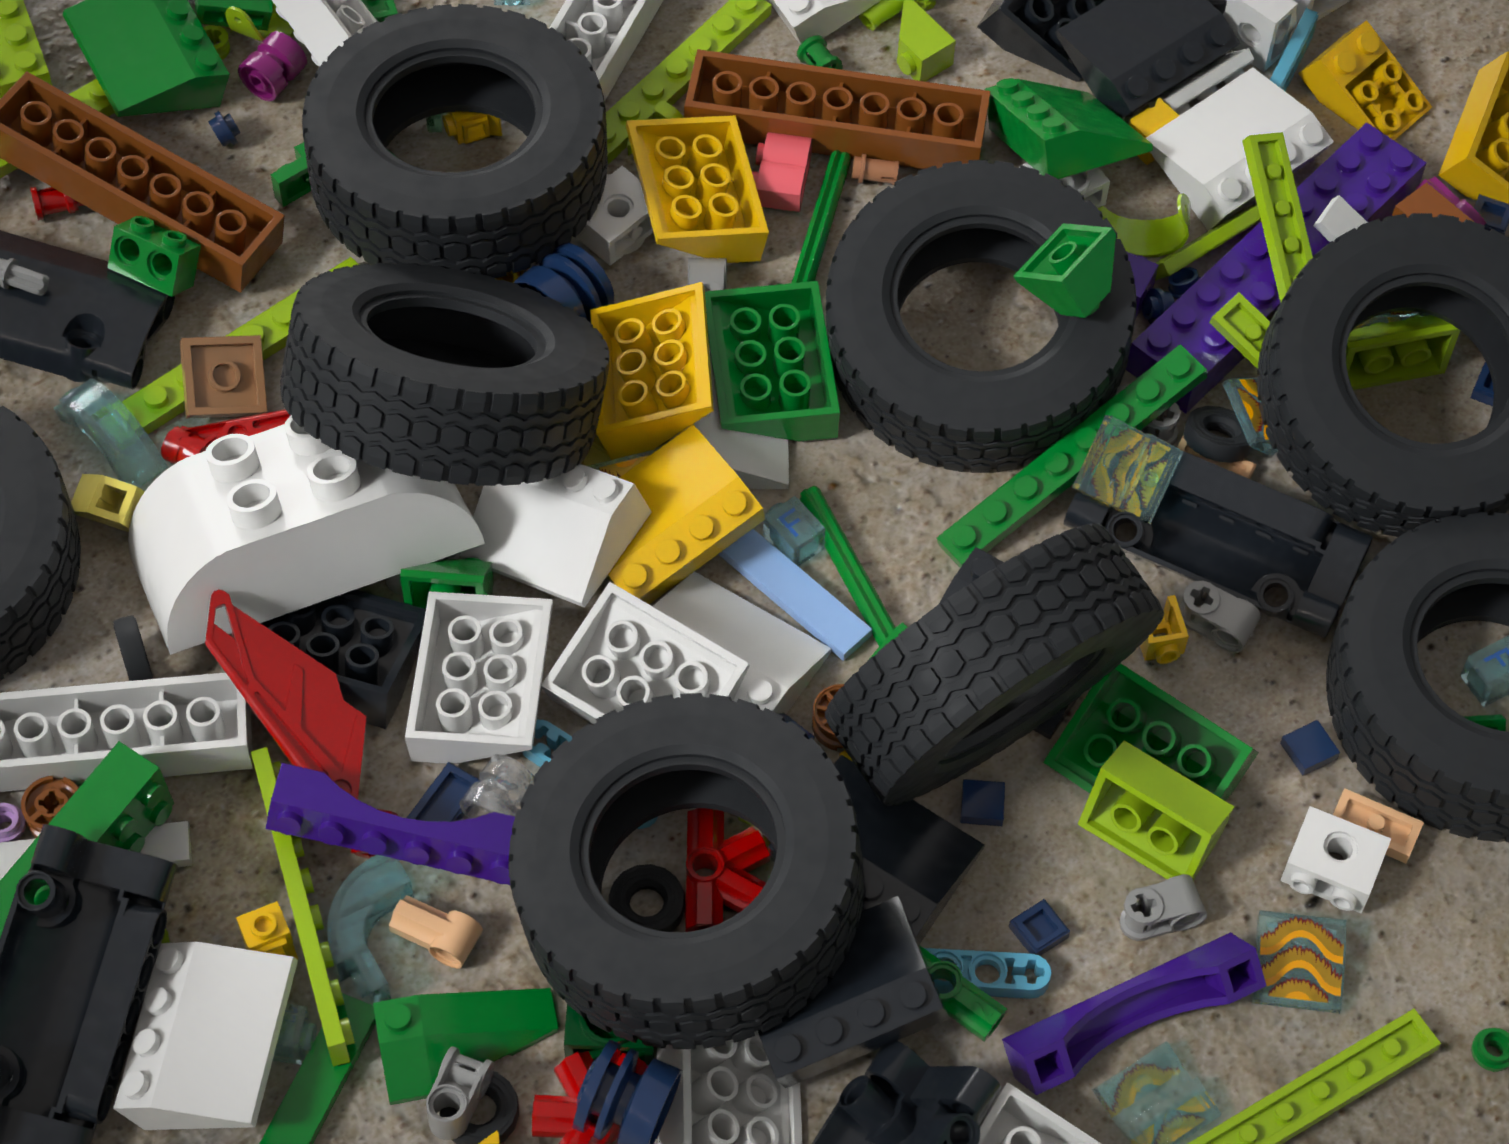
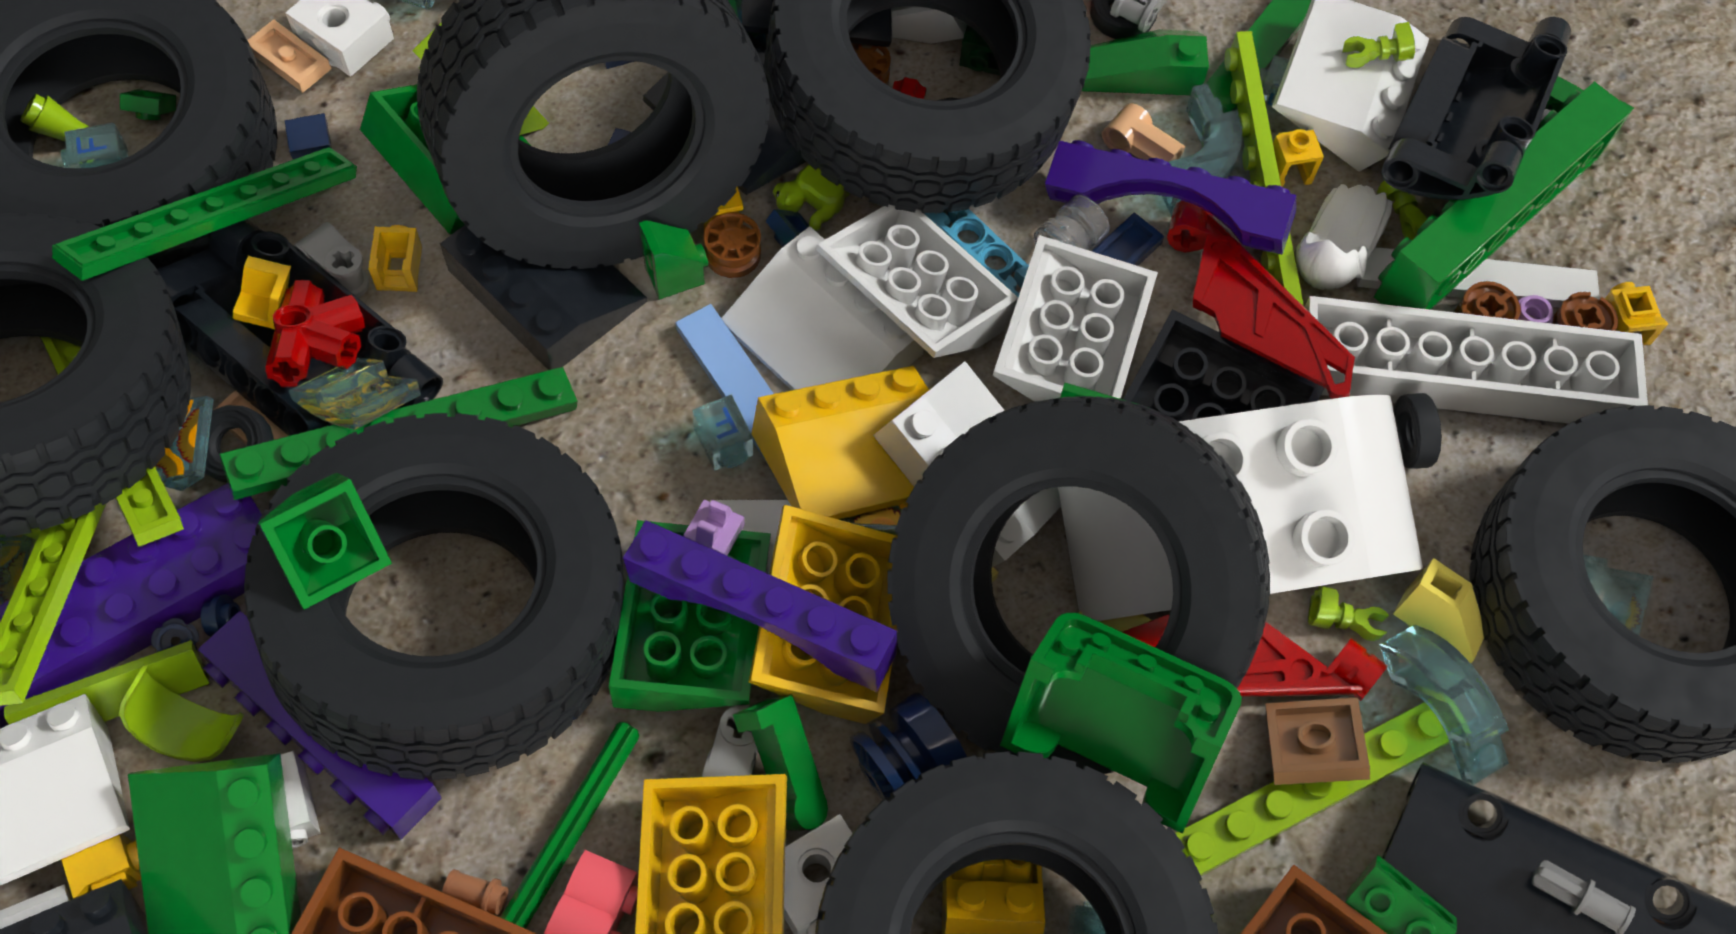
camera: 170 degrees left, 5 degrees up
green axle [800,486,896,646] -> none
none -> green tile [52,147,357,281]
none -> yellow panel [232,256,291,329]
none -> red piece [265,280,365,387]
none -> dark purple arch [623,520,897,692]
none -> lavender tile [683,499,745,556]
none -> green leg [733,695,828,831]
none -> green windscreen [1000,613,1242,834]
none -> white hair [1294,184,1392,290]
none -> lime piece [1342,22,1415,68]

